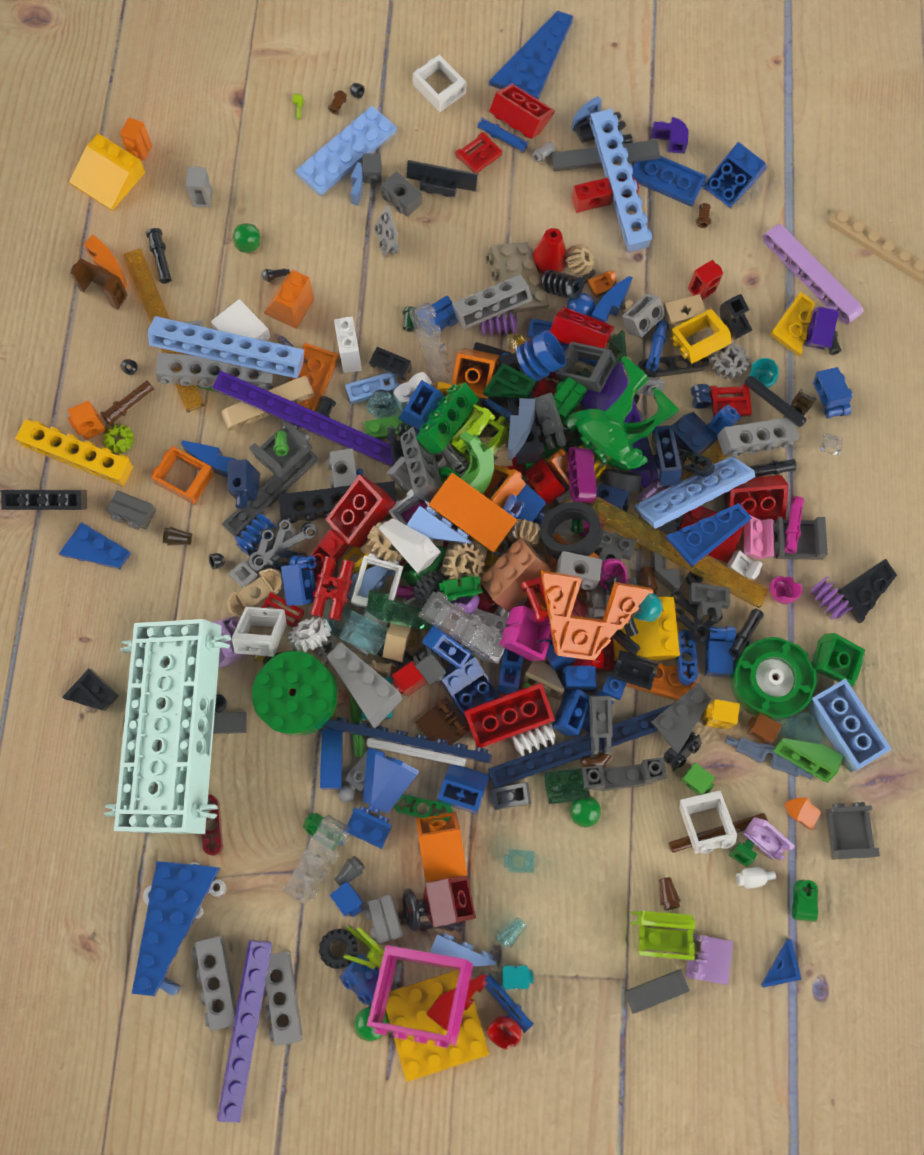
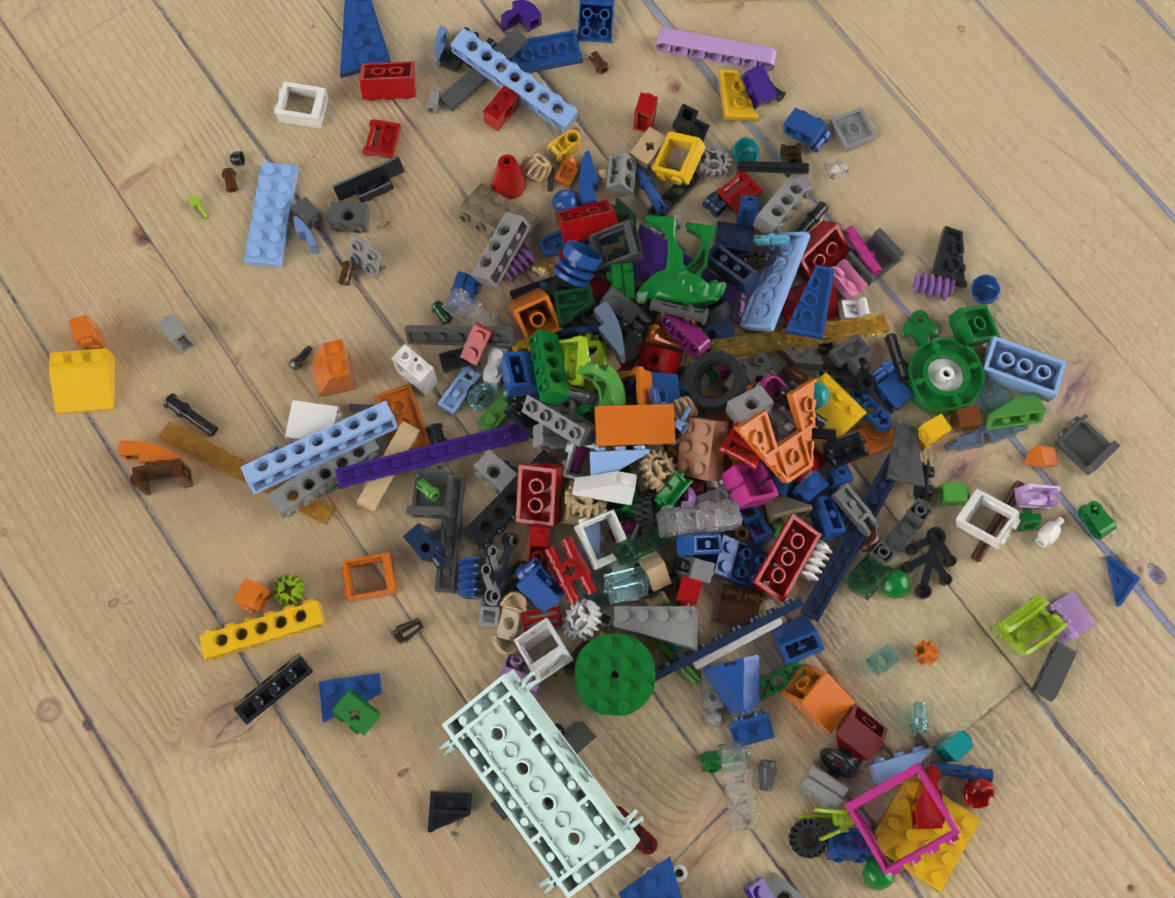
camera: 40 degrees left, 0 degrees up
reddish brown pin [100,380,154,426] -> none
dark grey brick [107,490,156,530] -> none
black hinge [120,359,138,375] -> none
blue slope [181,440,236,478] -> none
black hinge [209,553,225,570] -> none
green hair [233,223,260,253] -> none
blue slope [320,729,343,790] -> none
blue brick [330,882,365,917] -> none
yellow bracket [342,546,371,574] -> none
blue pin [477,117,529,153] -> none
dark grey slope [492,782,531,810] -> none
black piece [542,269,584,300] -> none
reddish brown cone [659,877,681,910] -> none
dark pink hair [769,576,802,605] -> none
none -> green brick [332,687,381,736]
none -> reddish brown pin [338,261,356,286]
none -> dark grey tile [404,325,517,346]
none -> plate [460,322,493,366]
none -> yellow piece [547,129,581,163]
none -> dark grey pin [649,298,709,325]
none -> medium blue hand [675,406,692,434]
none -> reddish brown pin [732,526,749,541]
none -> medium azure axle [753,233,790,248]
none -> light grey plate [829,107,878,152]
none -> black plant [901,527,957,600]
none -> green plate [902,310,939,347]
none -> orange gear [913,640,940,666]
none -> blue hair [971,274,1001,305]

